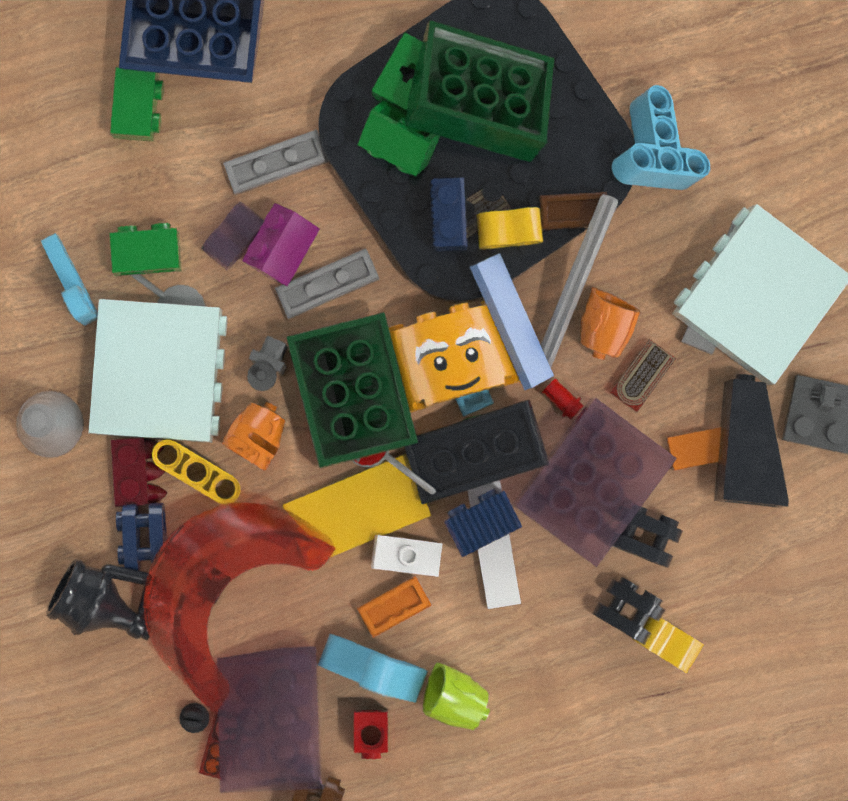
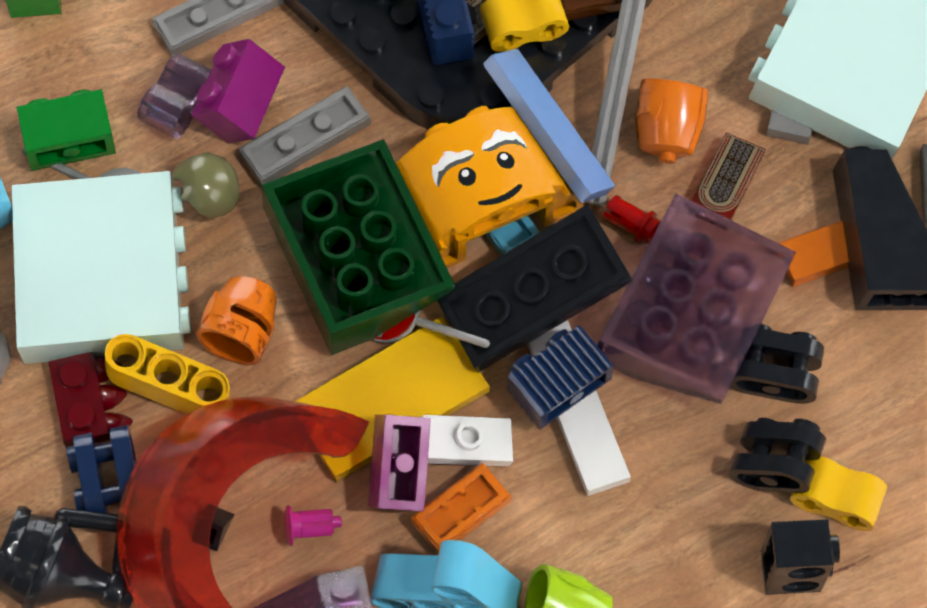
camera: 10 degrees left, 20 degrees down
dark grey hips [247,335,288,391] -> none
none -> olive hair [172,152,240,219]
none -> dark pink piece [284,505,343,546]
none -> magenta brick [368,414,431,511]
none -> black brick [761,519,840,595]

